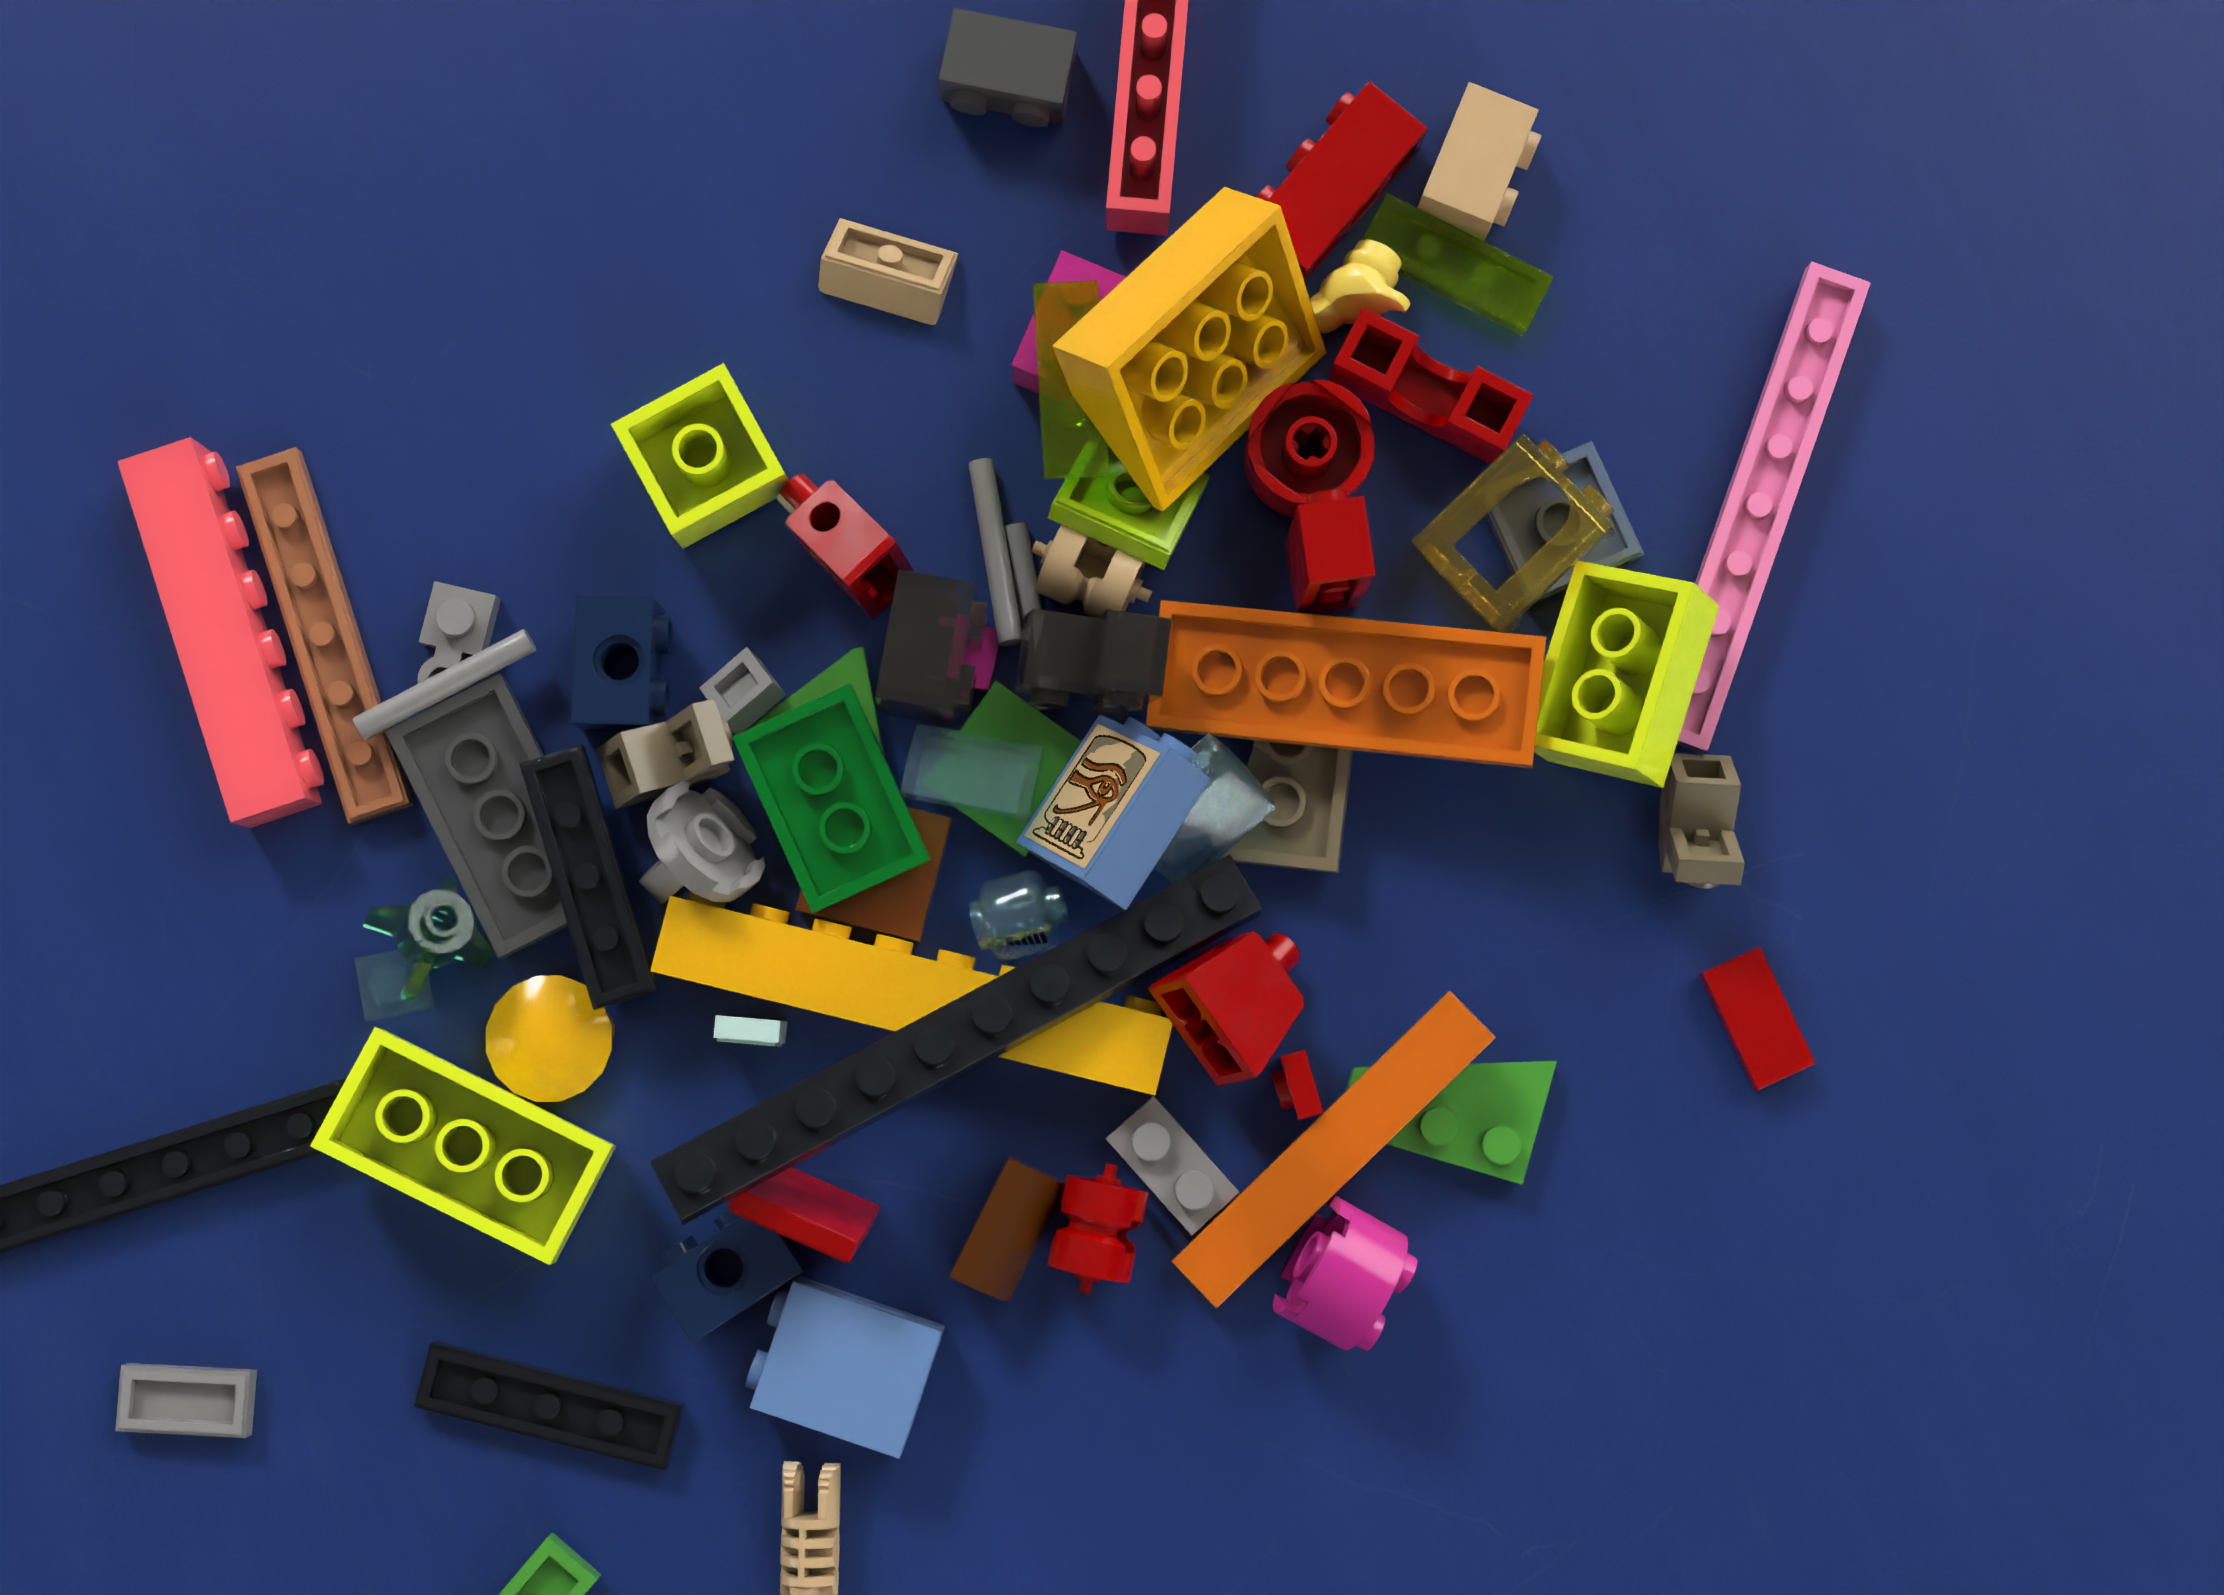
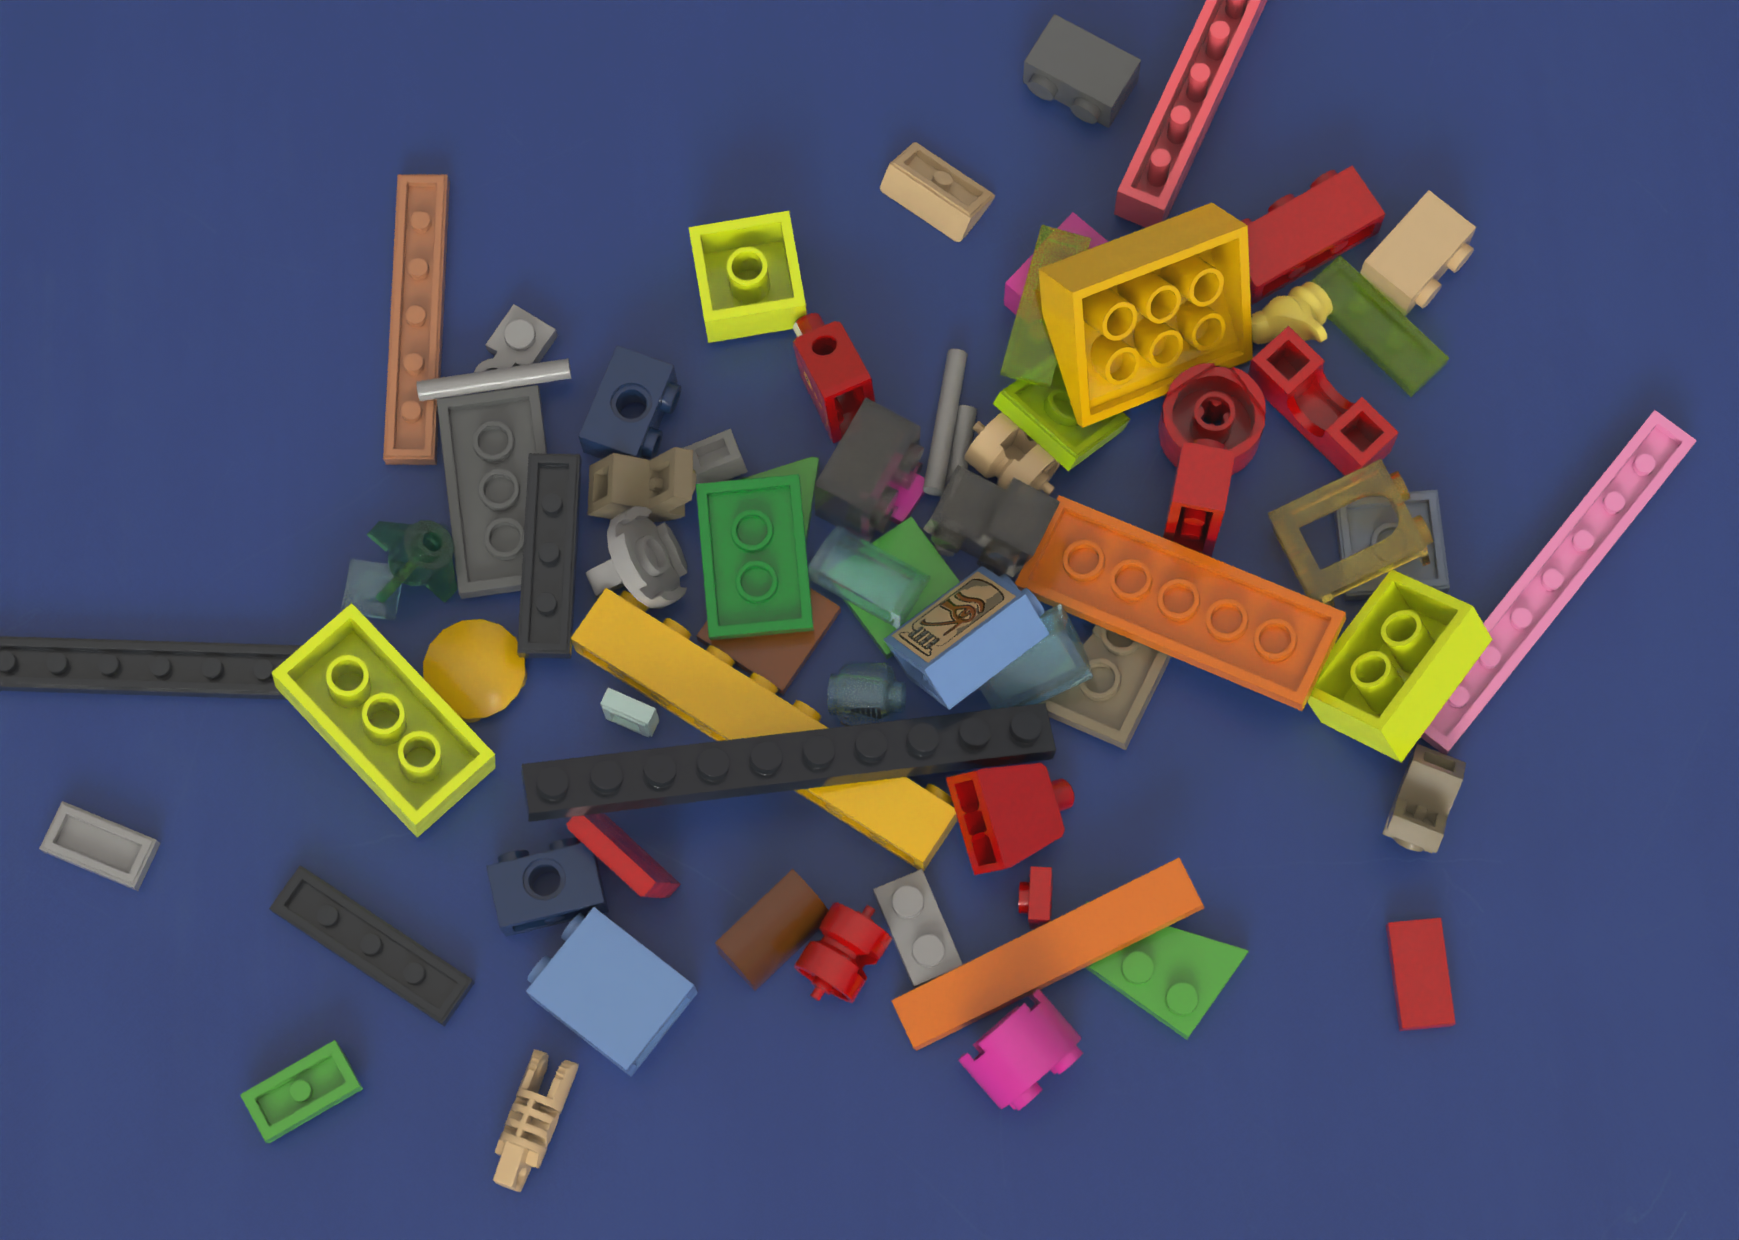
camera: 25 degrees right, 10 degrees down
coral brick [117,437,324,828] -> none

